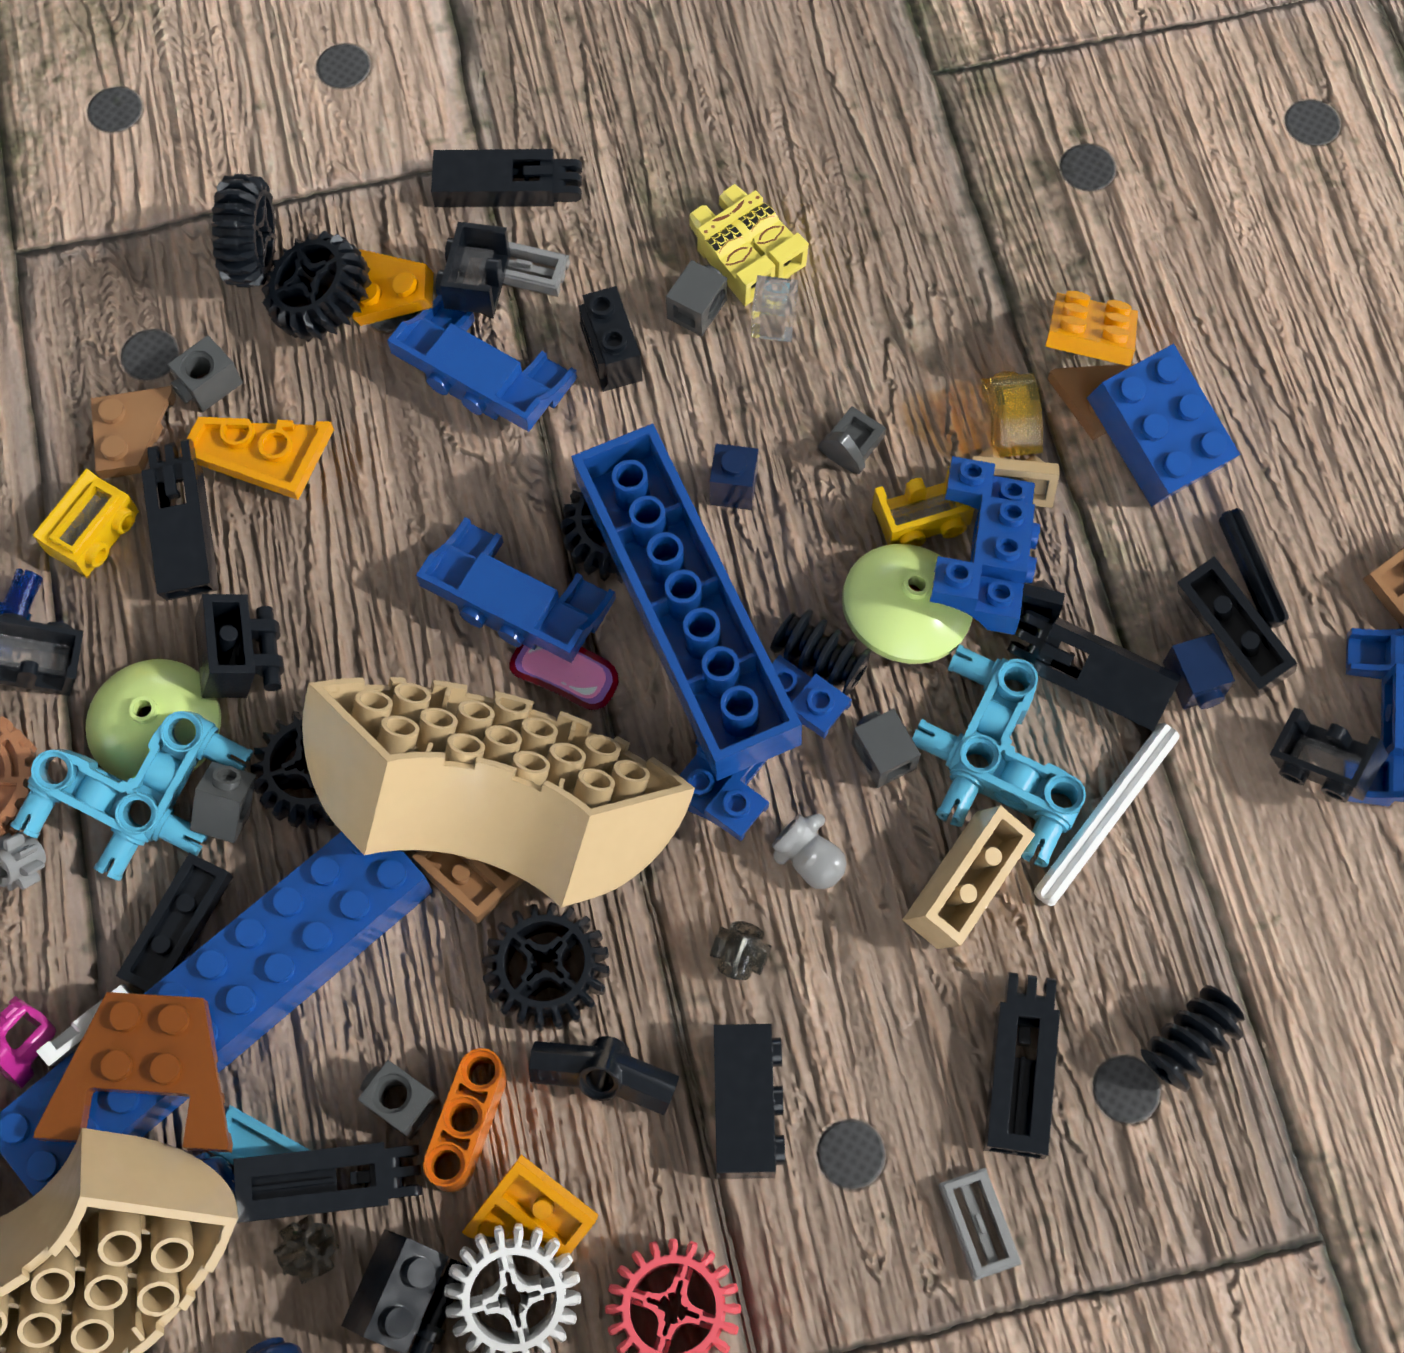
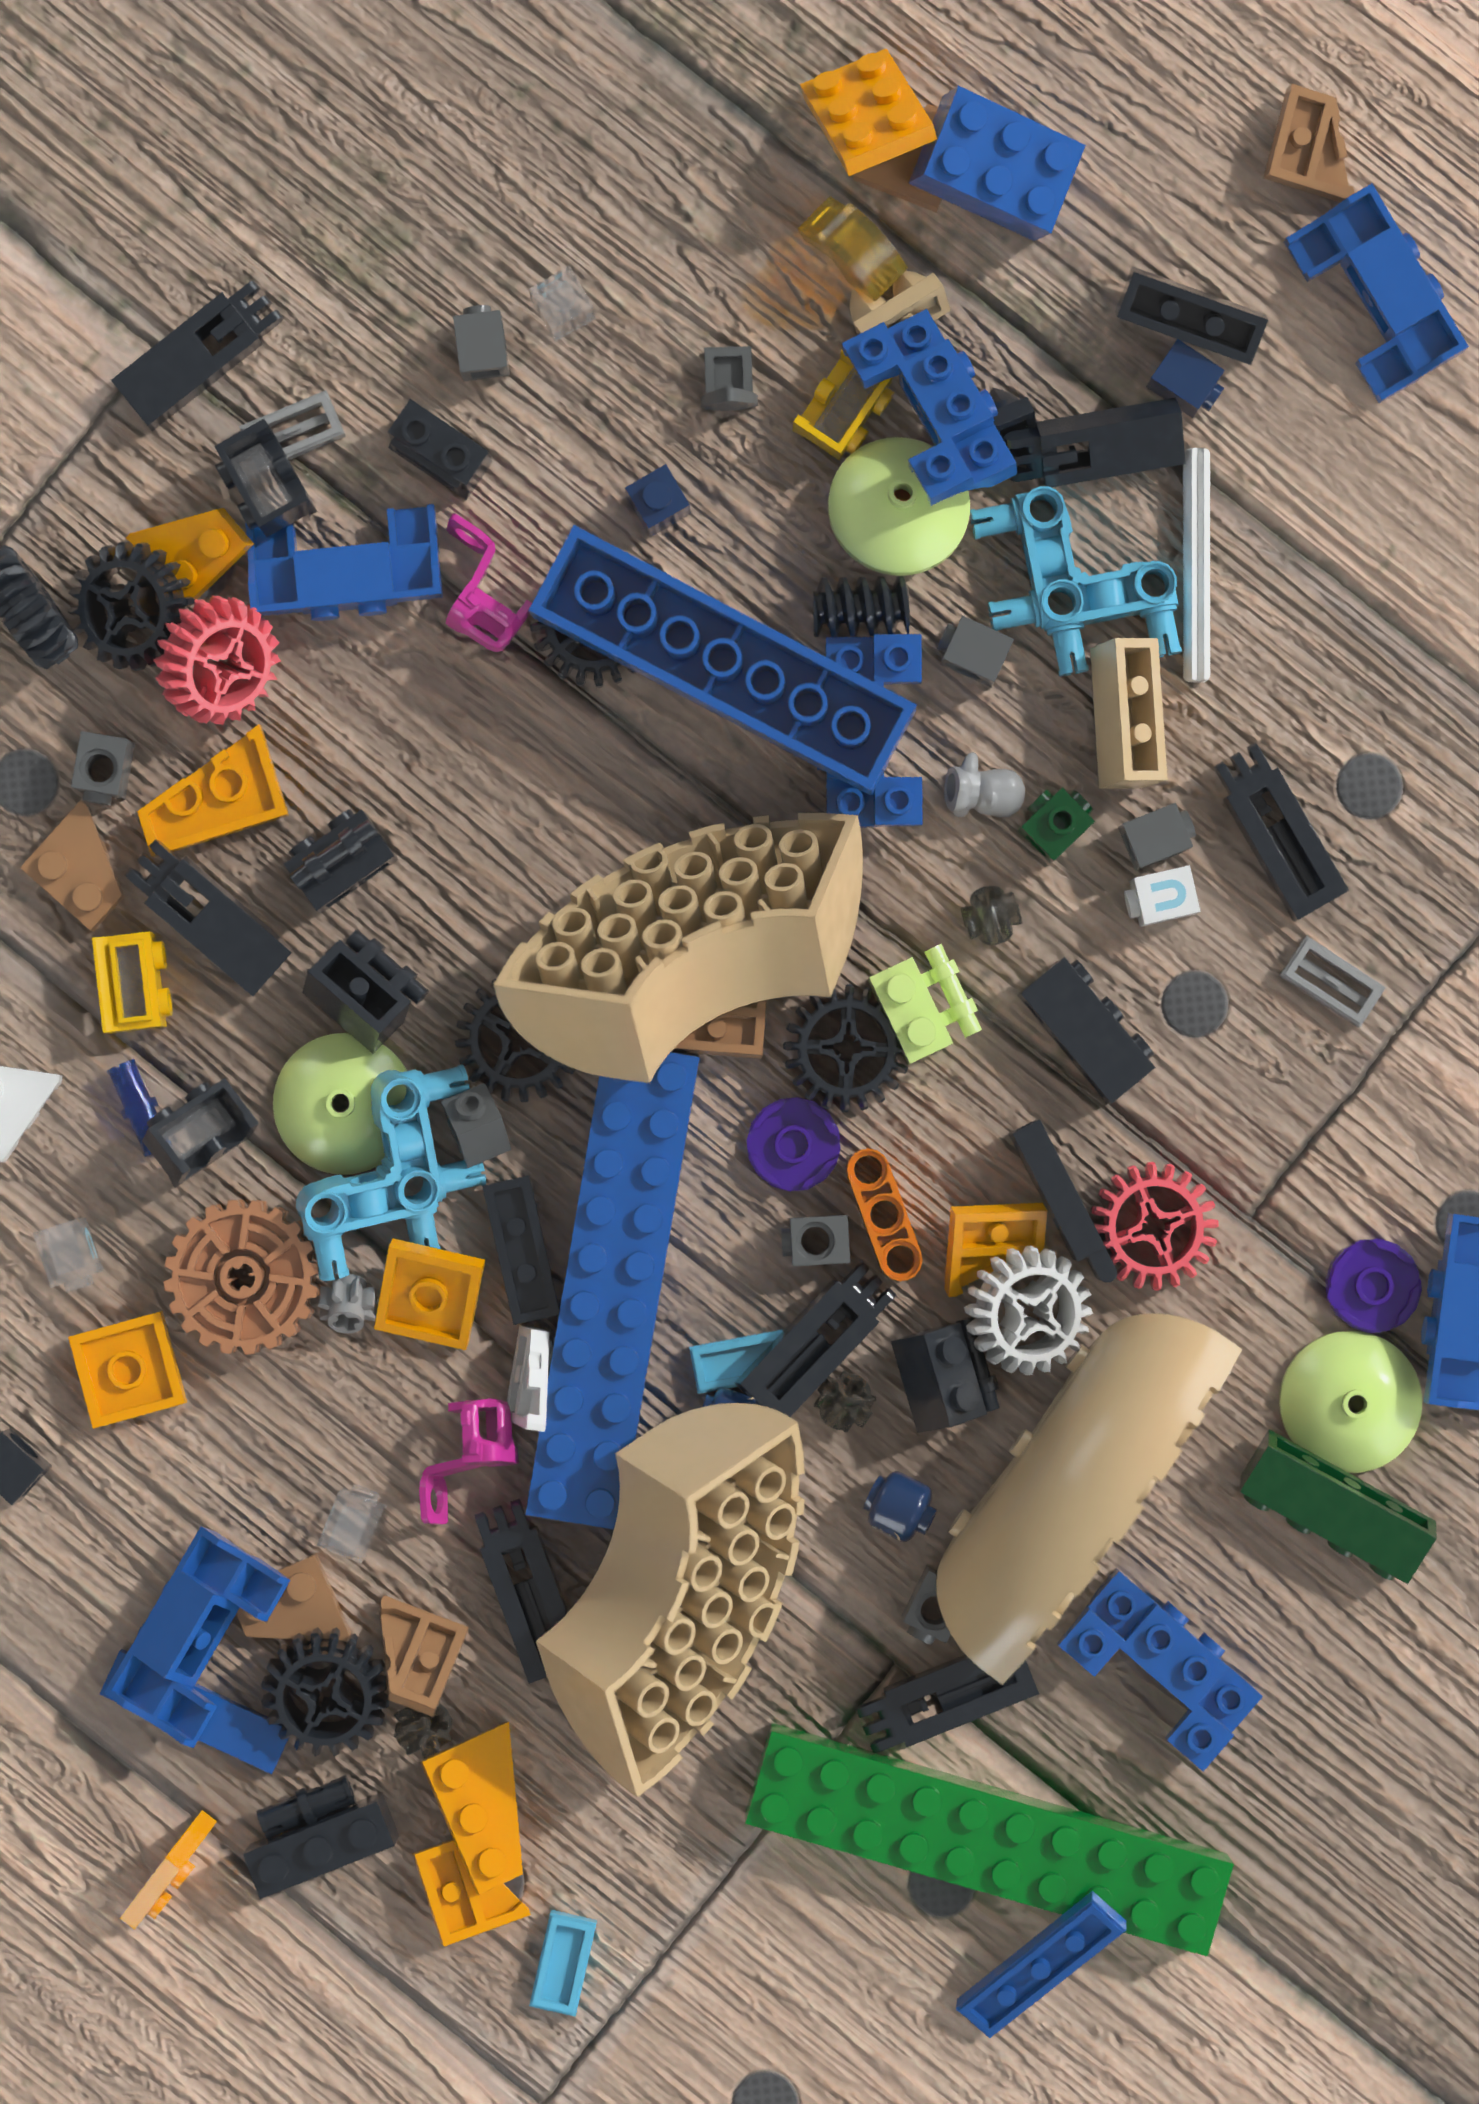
camera: 45 degrees left, 20 degrees up
dark orange wing [33,992,233,1153] -> none
blue bracket [416,517,616,663] -> none
sticker [509,644,619,710] -> none
black piece [528,1036,679,1115] -> none
light yellow hips [689,184,809,306] -> none
black piece [1140,985,1245,1093] -> none
black axle [1219,508,1289,629] -> none
black window [1270,707,1389,802] -> none
none -> coral gear [153,595,281,725]
none -> black brick [284,809,399,914]
none -> light orange plate [374,1238,485,1350]
none -> dark pink piece [445,513,532,652]
none -> dark purple tile [746,1097,841,1191]
none -> yellowish green brick [867,944,982,1065]
none -> black hinge [1008,1119,1117,1283]
none -> dark green brick [1018,787,1095,864]
none -> dark grey brick [1118,803,1196,871]
none -> white brick [1124,865,1201,927]

